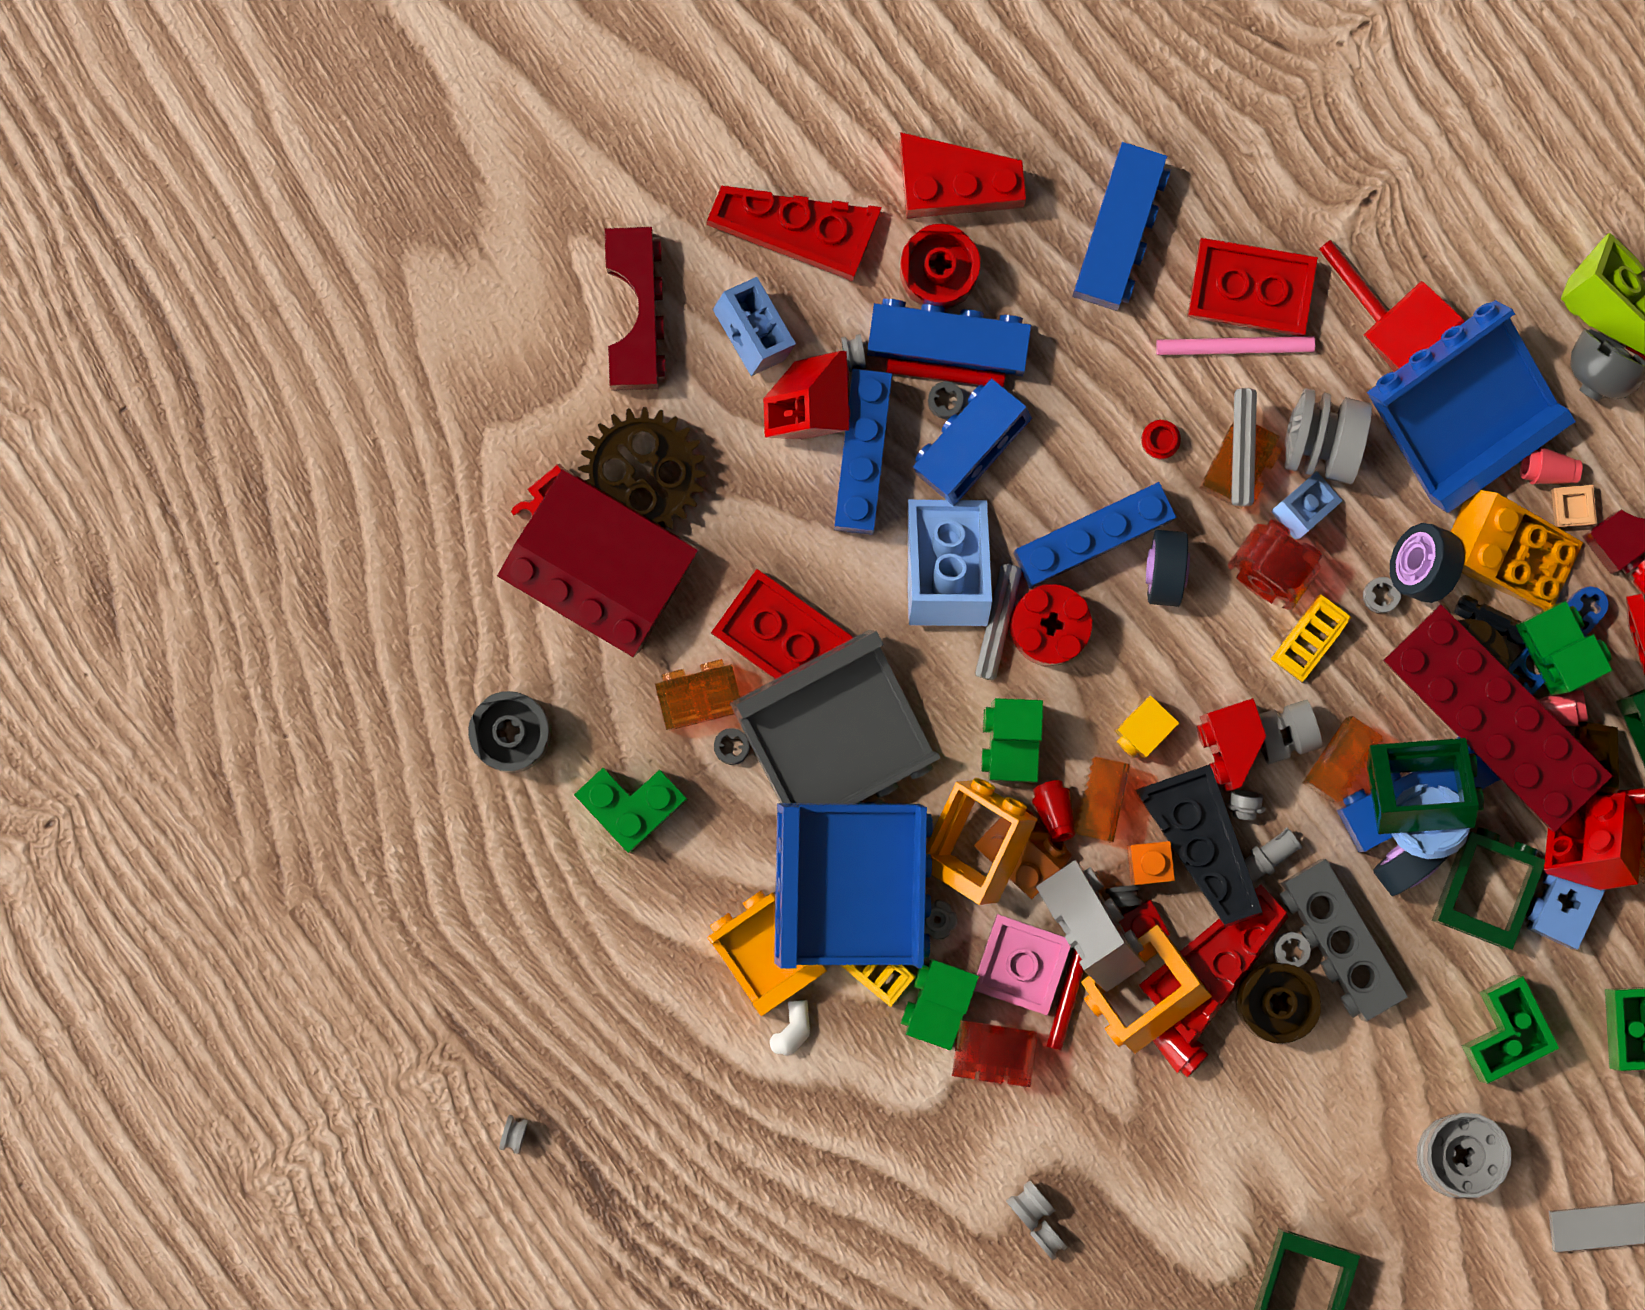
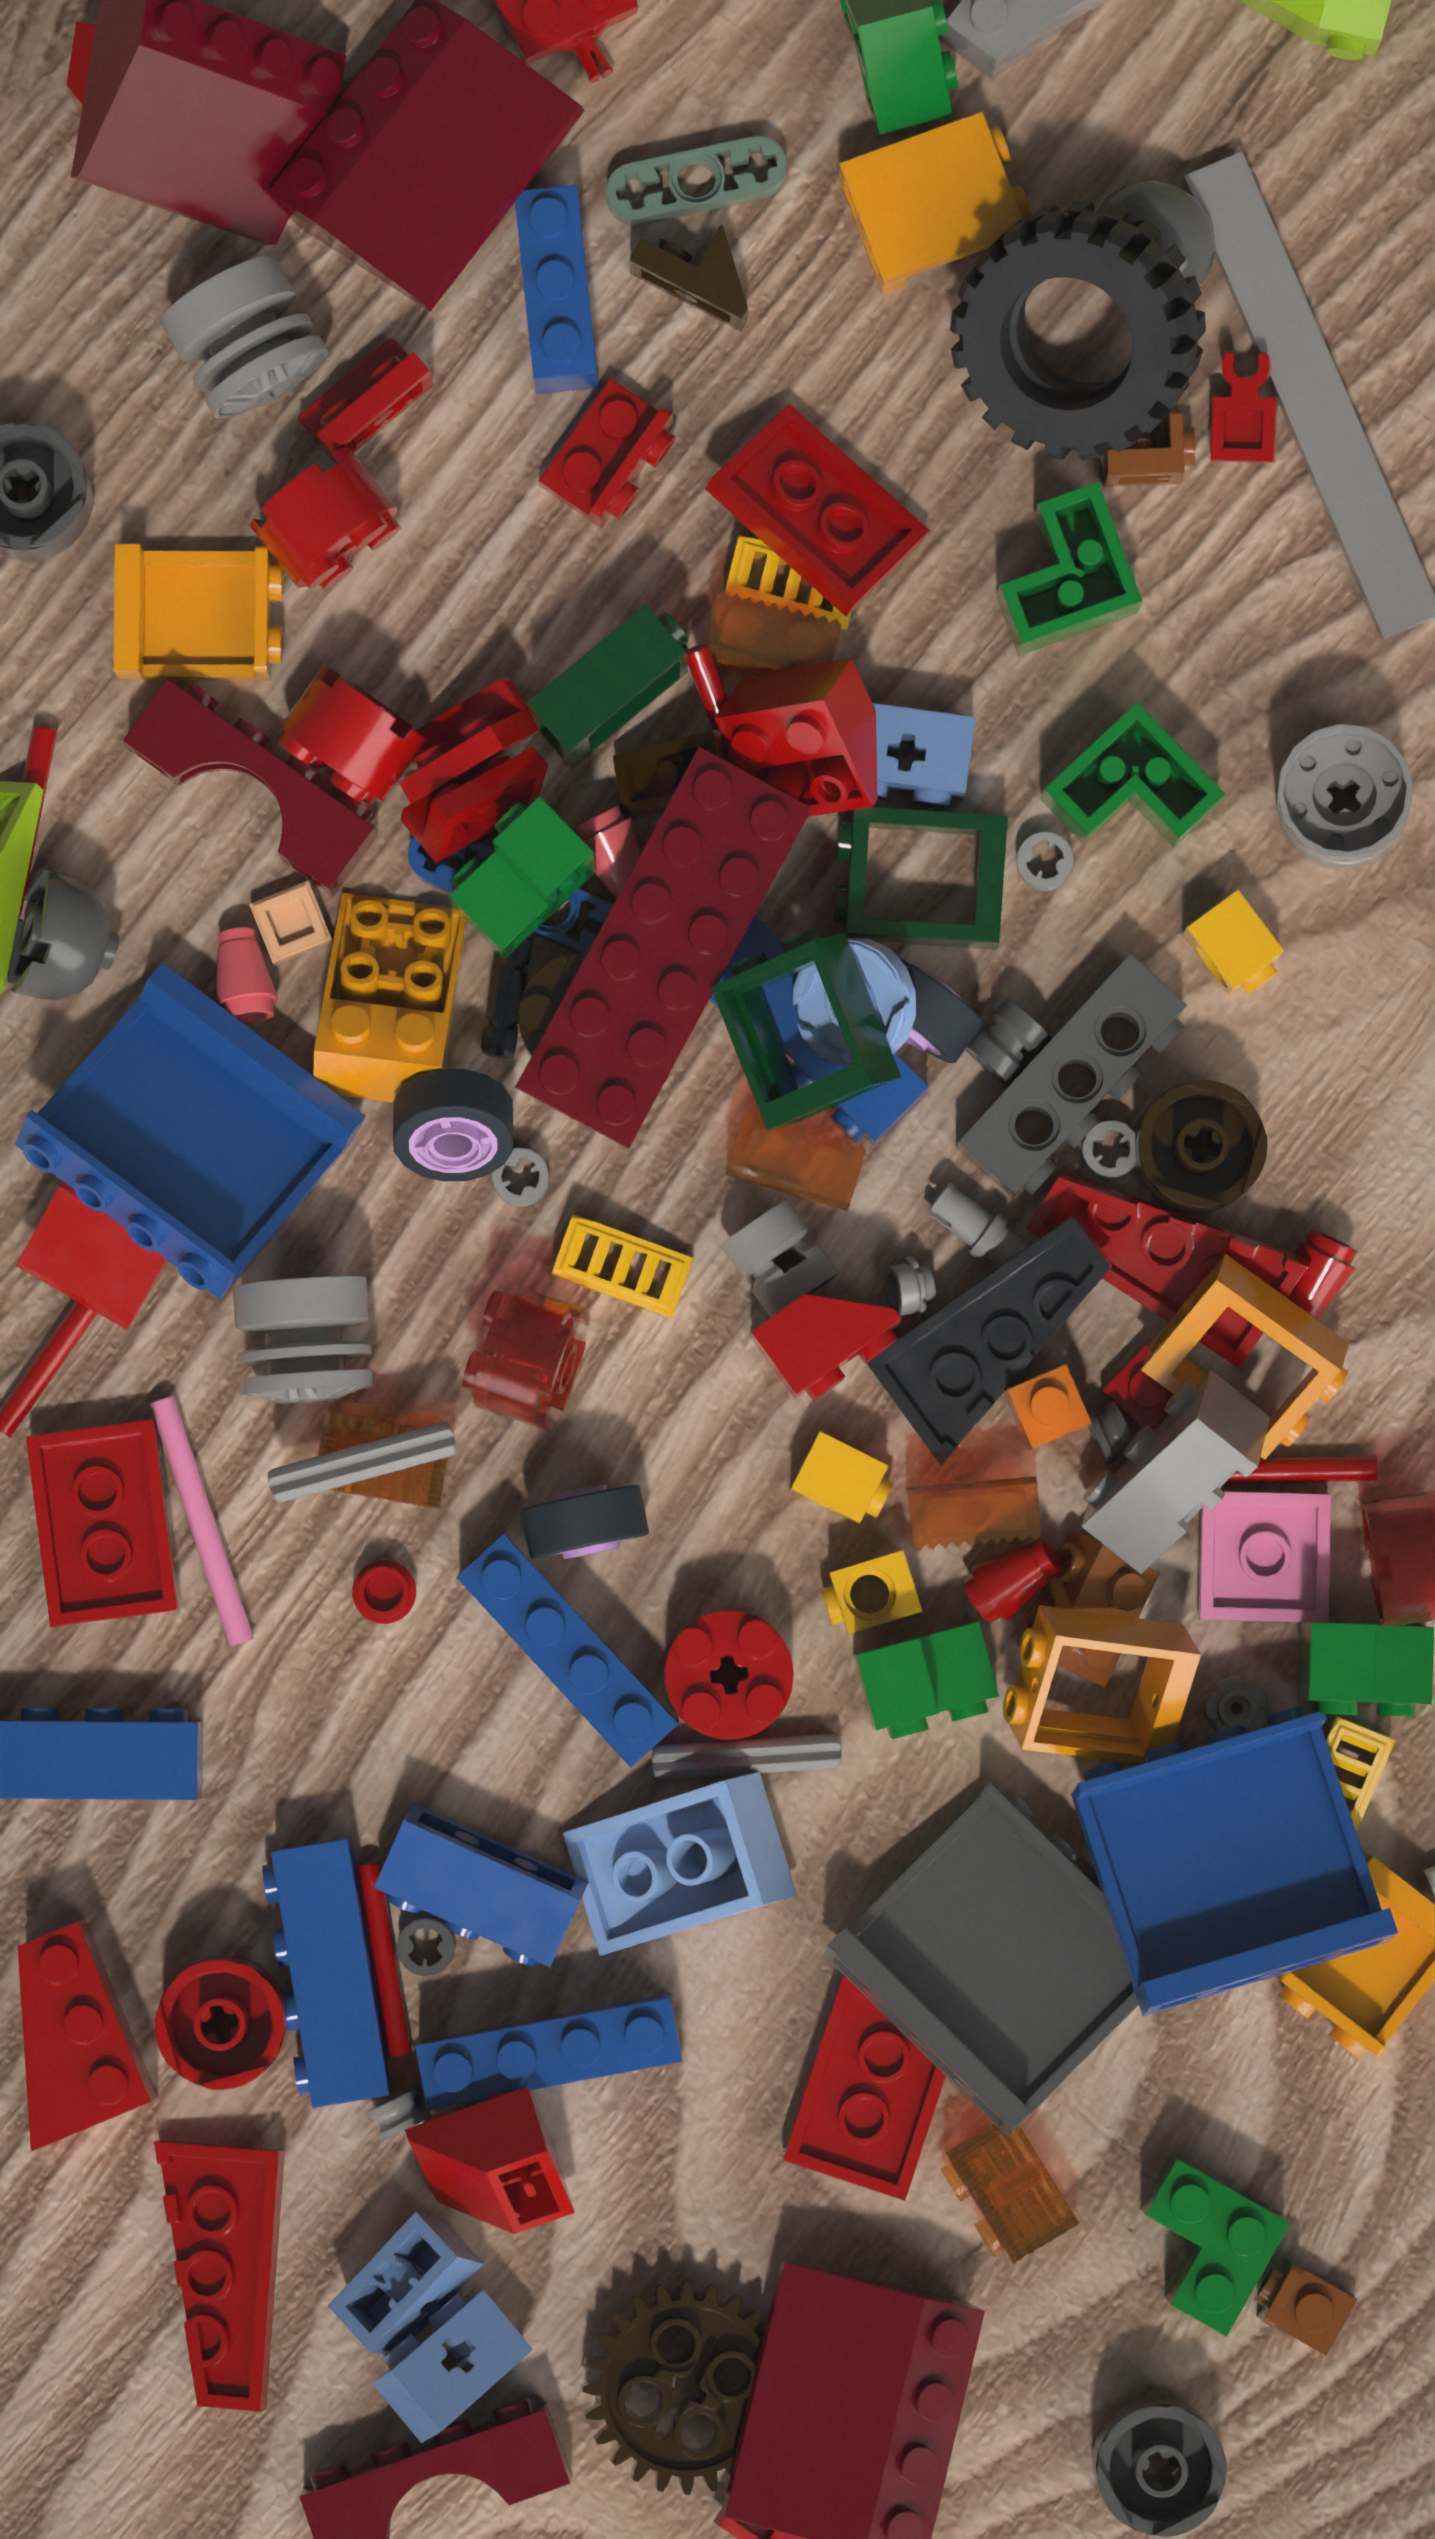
camera: 105 degrees left, 0 degrees up
dark grey bush [714,728,750,765] -> none
light blue slope [1272,471,1343,539] -> none
none -> medium blue brick [372,2289,533,2443]
none -> red bracket [400,747,548,863]
none -> yellow brick [821,1550,922,1635]
none -> dark grey wheel [965,998,1052,1087]
none -> light grey bush [1016,831,1074,891]
none -> yellow brick [1182,890,1284,995]
none -> dark orange bracket [1254,2259,1358,2356]

